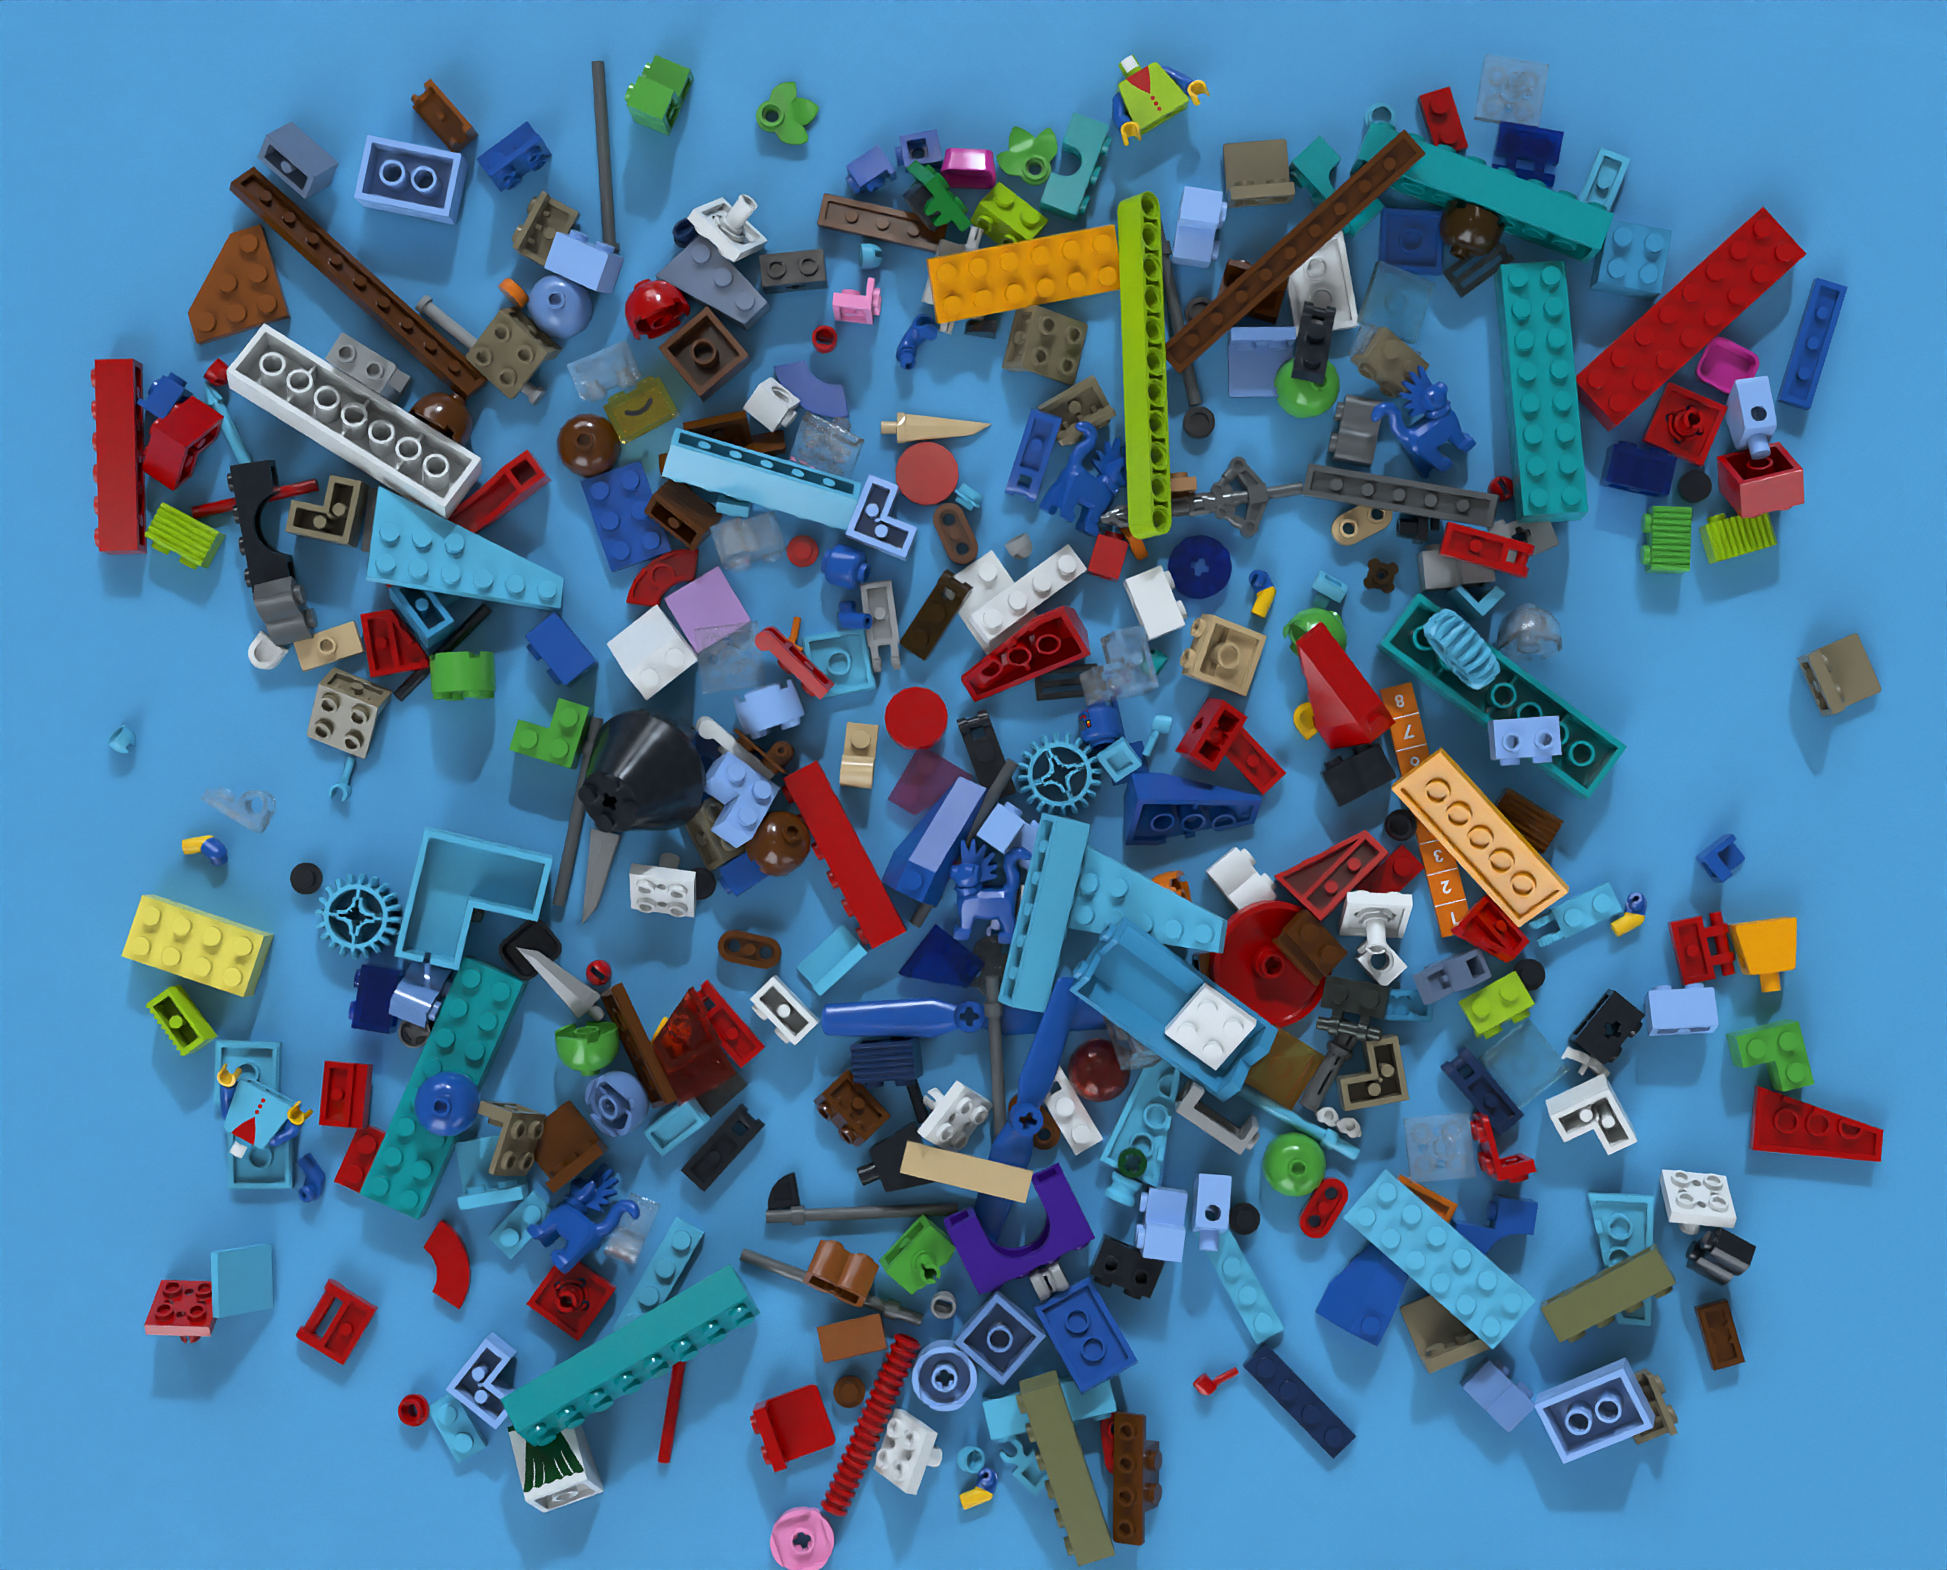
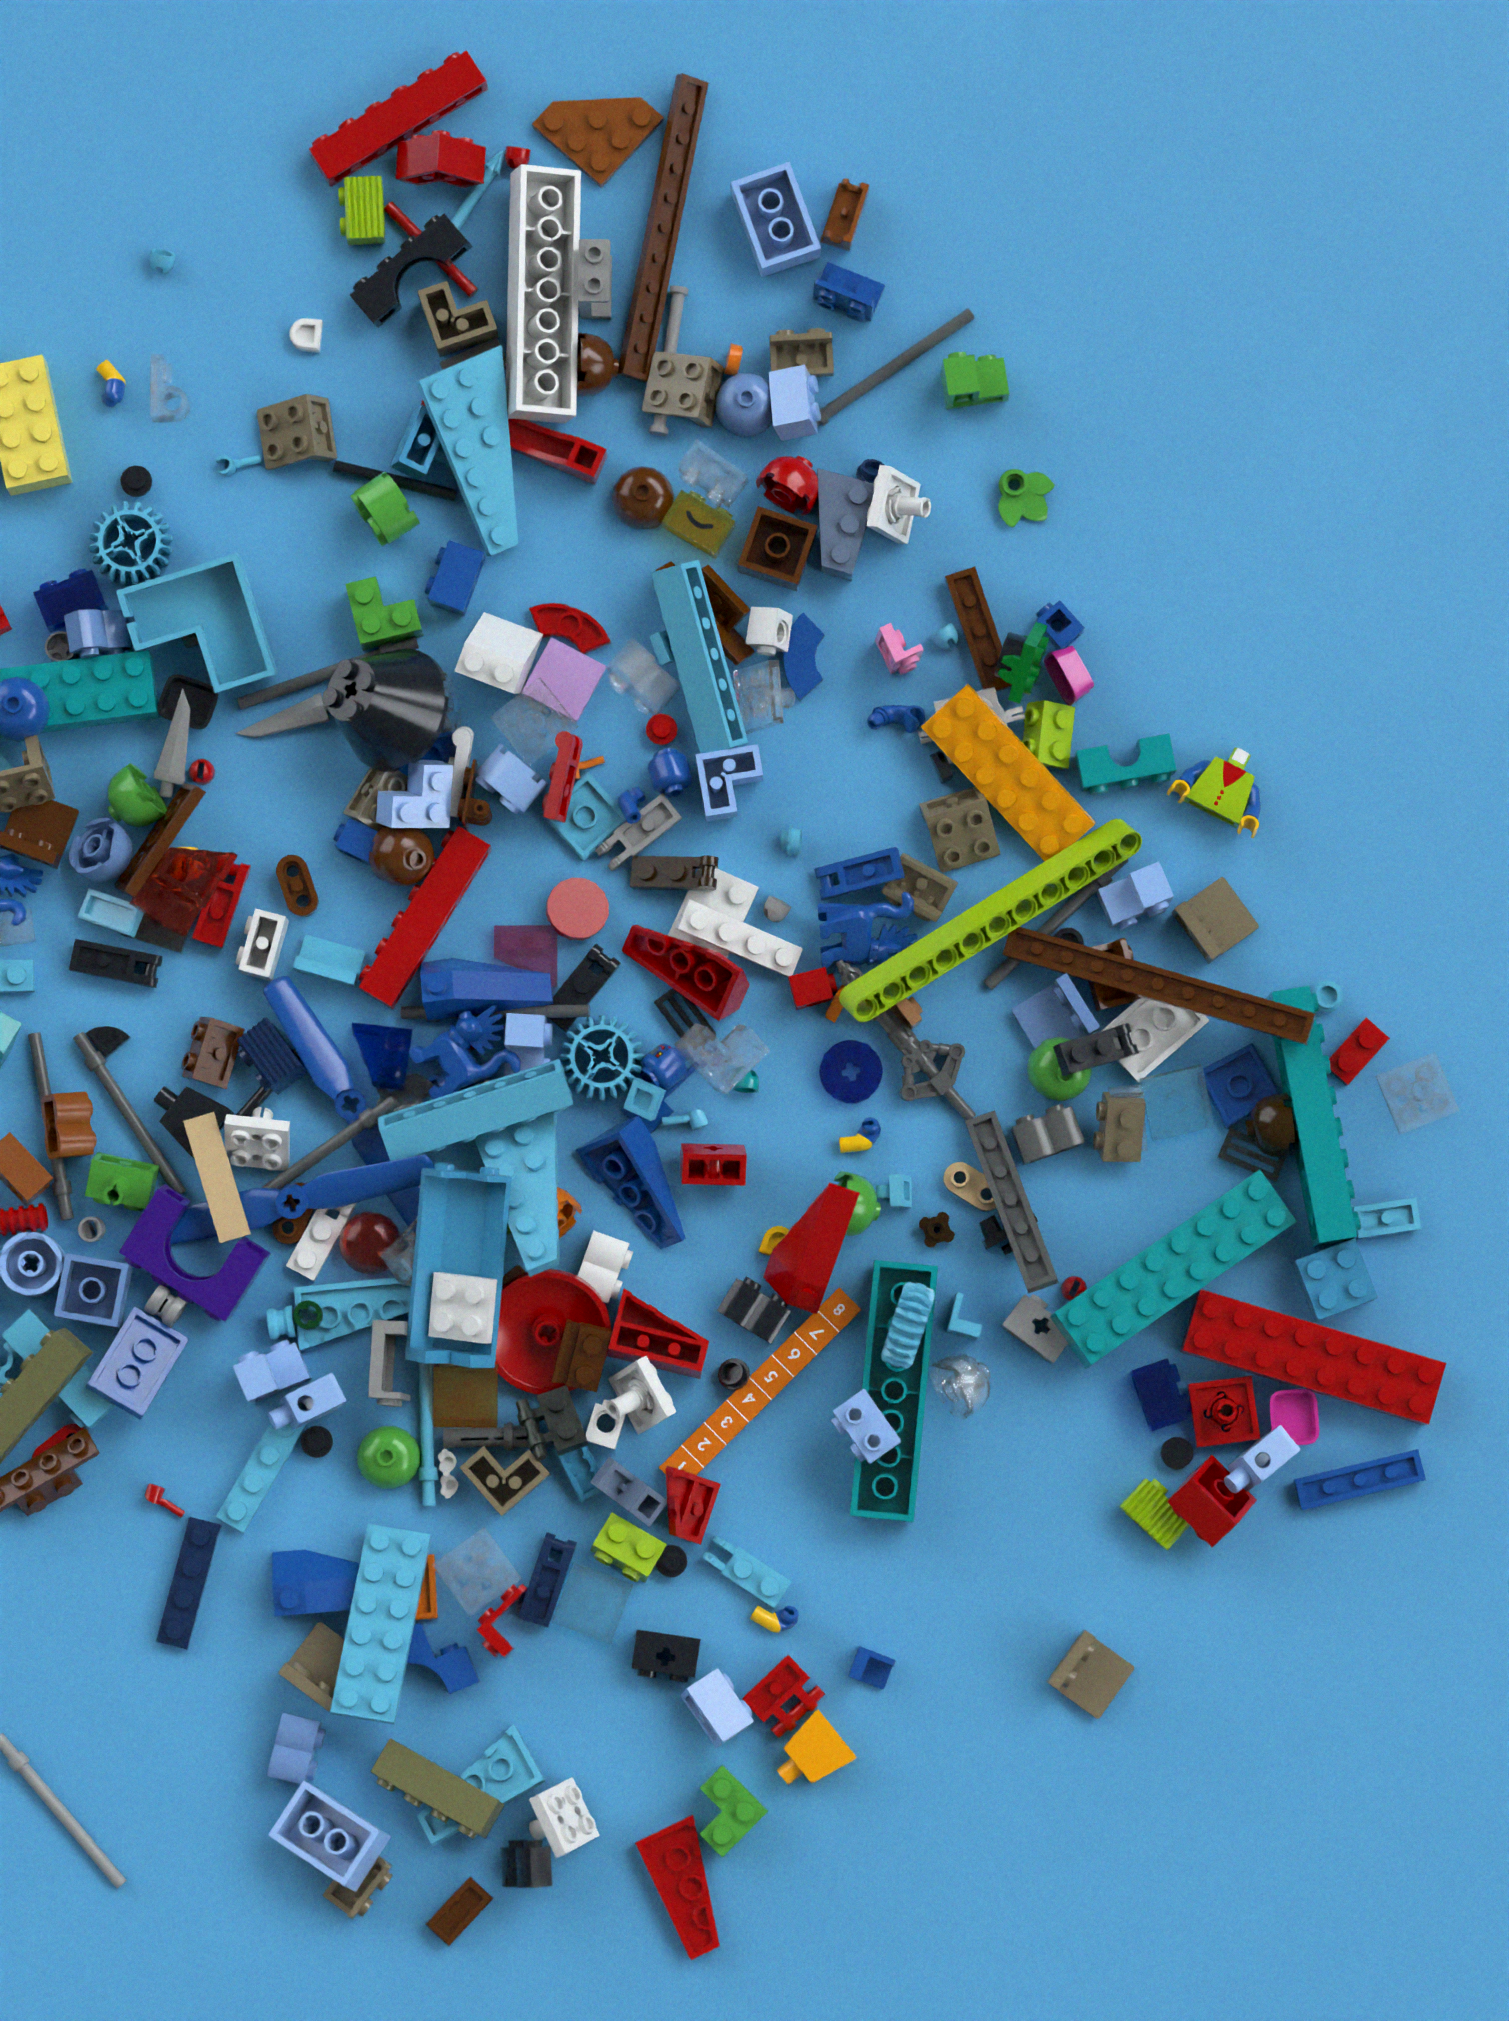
camera: 50 degrees right, 5 degrees down
blue brick [137,372,193,419] -> none
dark grey brick [253,576,318,646] -> none
sand blue brick [257,122,339,199] -> none
tan plate [293,621,365,672] -> none
red wing [360,609,430,678] -> none
blue plate [580,461,672,572] -> none
white plate [629,853,696,917] -> none
reddish brown brick [644,479,723,551] -> none
black tile [691,868,717,900] -> none
black brick [759,249,828,294] -> none
red hinge [812,325,837,354] -> none
tan plate [840,722,879,789] -> none
blue brick [845,145,897,195] -> none
tan bar [881,412,991,443] -> none
red tile [895,442,959,506] -> none
reddish brown plate [933,503,978,565] -> none
bright green plate [996,126,1058,186] -> none
black brick [1089,1234,1165,1300] -> none
white brick [1123,565,1187,642] -> none
tan plate [1180,614,1267,696] -> none
black tile [1183,406,1215,440] -> none
red plate [1224,727,1286,795] -> none
teal arch [1289,136,1385,238] -> none
red plate [1298,1177,1348,1238] -> none
red plate [1356,844,1425,893] -> none
blue animal [1371,365,1477,479] -> none
light orange plate [1391,747,1569,928] -> none
light grey brick [1417,544,1496,592] -> none
red plate [1438,522,1535,578] -> none
clear blue plate [1491,121,1564,187] -> none
reddish brown brick [1494,787,1564,854] -> none
white brick [1546,1073,1638,1155] -> none
white piece [1561,1047,1610,1078] -> none
bright green brick [1640,506,1692,574] -> none

